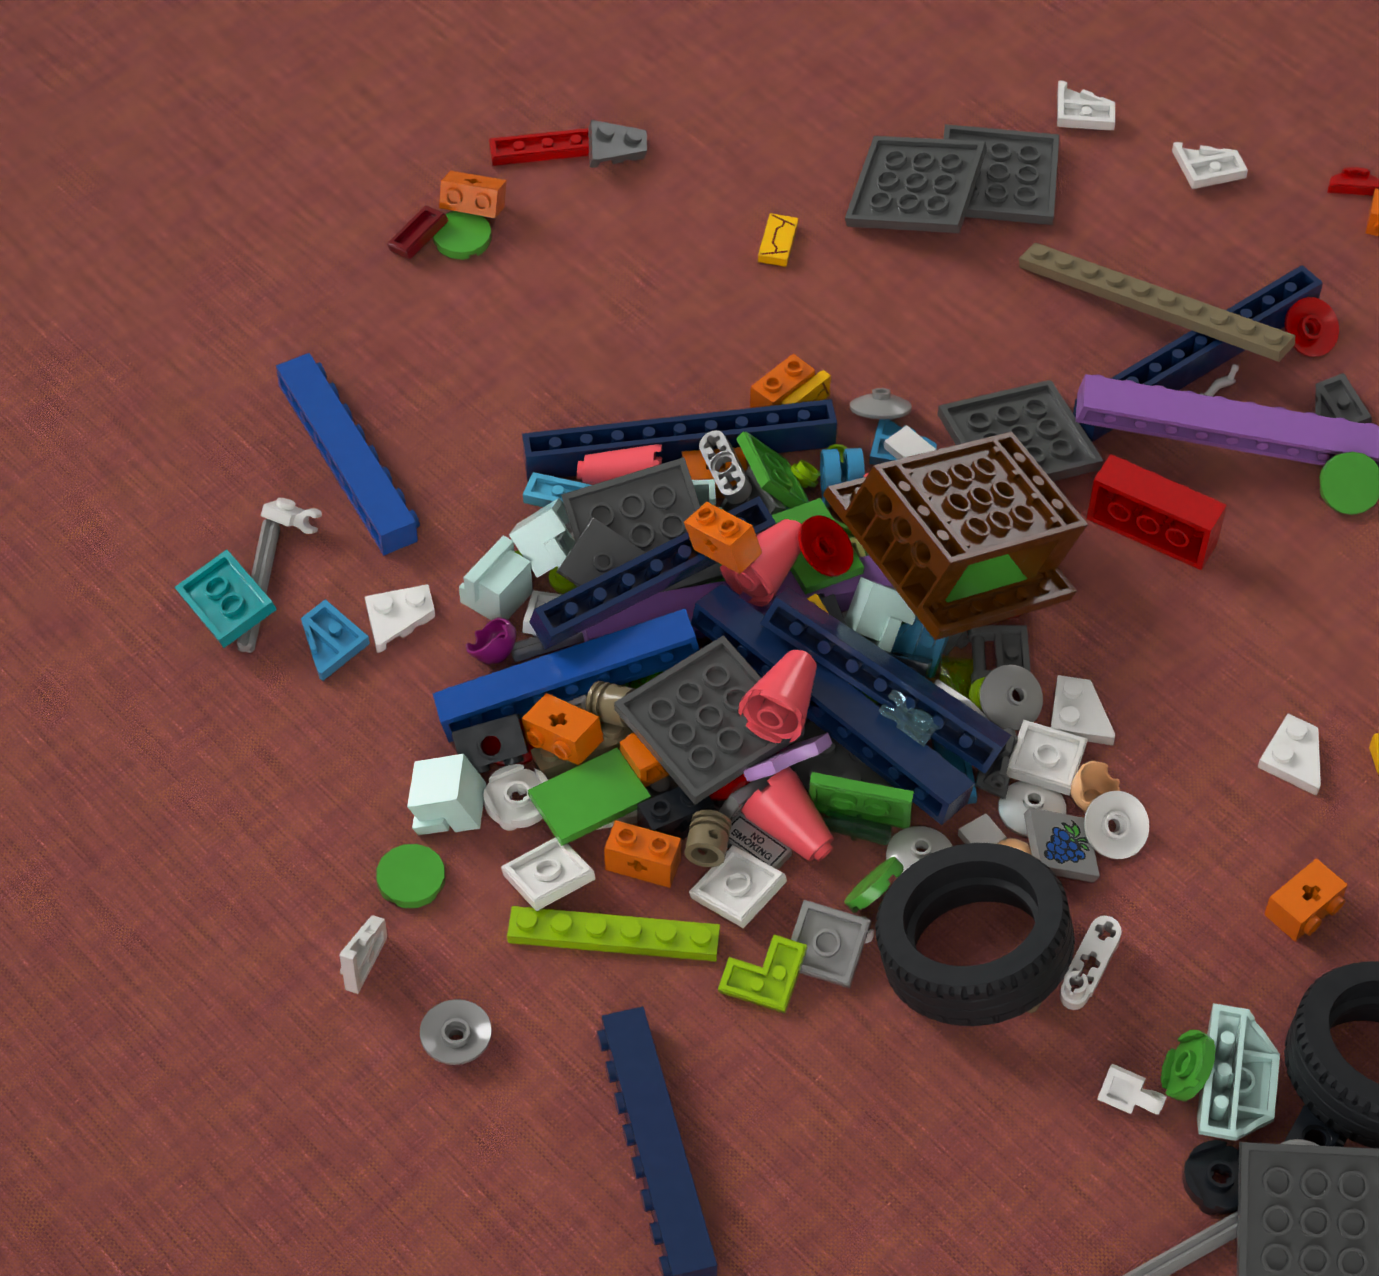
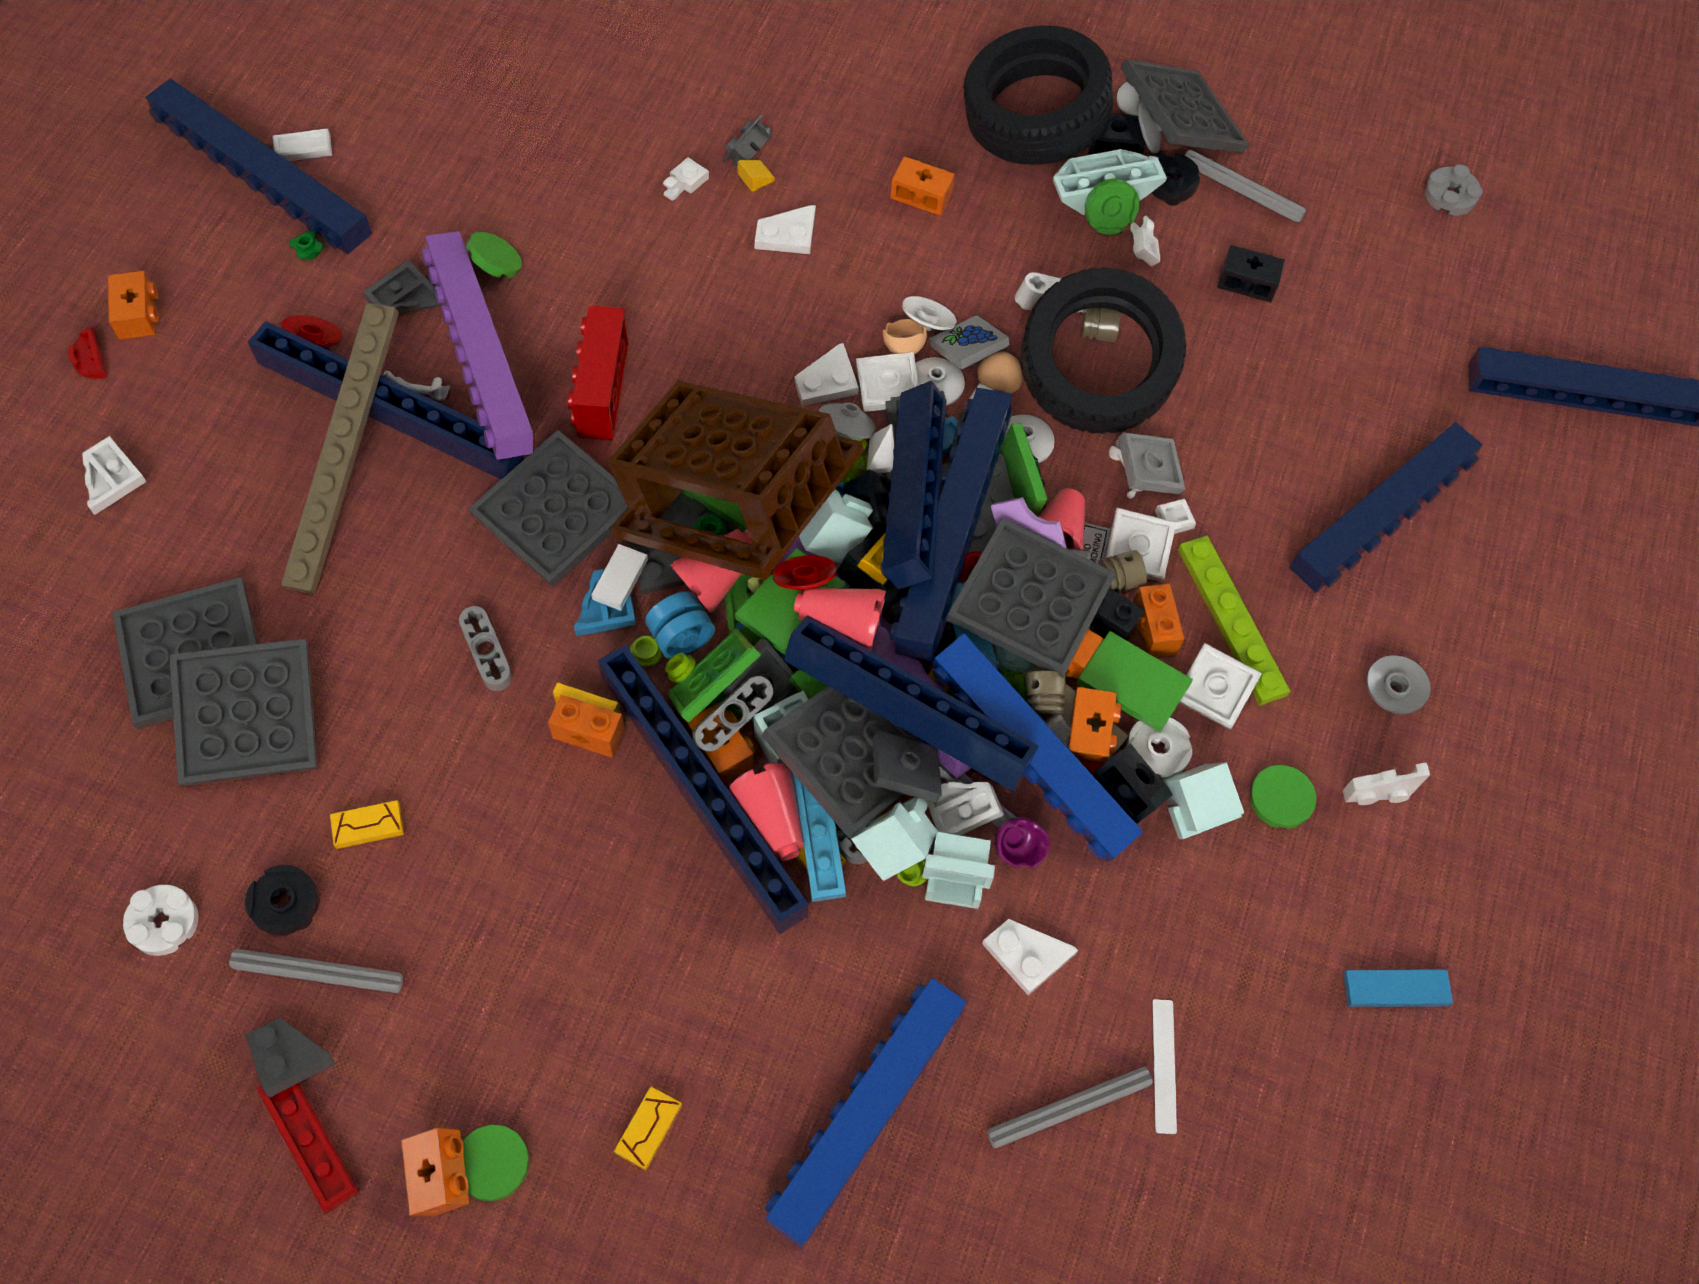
camera: 120 degrees left, 10 degrees up
teal plate [175,549,277,648] -> none
white plate [261,498,322,534] -> none
dark azure wing [301,599,370,681] -> none
dark red tile [387,205,449,260] -> none
orange brick [684,501,762,574] -> none
lime tile [718,935,808,1014] -> none
coral cone [738,650,817,743] -> none
bright green tile [844,856,904,913] -> none
light grey dish [850,388,912,419] -> none
clear light blue plate [879,690,939,746] -> none
white wing [1057,80,1115,130] -> none
none -> white plate [123,885,199,956]
none -> light grey axle [229,949,404,993]
none -> black plate [245,865,319,935]
none -> light grey beam [459,606,512,691]
none -> yellow tile [614,1086,683,1171]
none -> white sticker [1153,999,1177,1134]
none -> white tile [1155,499,1196,534]
none -> black brick [1217,245,1285,303]
none -> dark azure tile [1343,970,1453,1007]

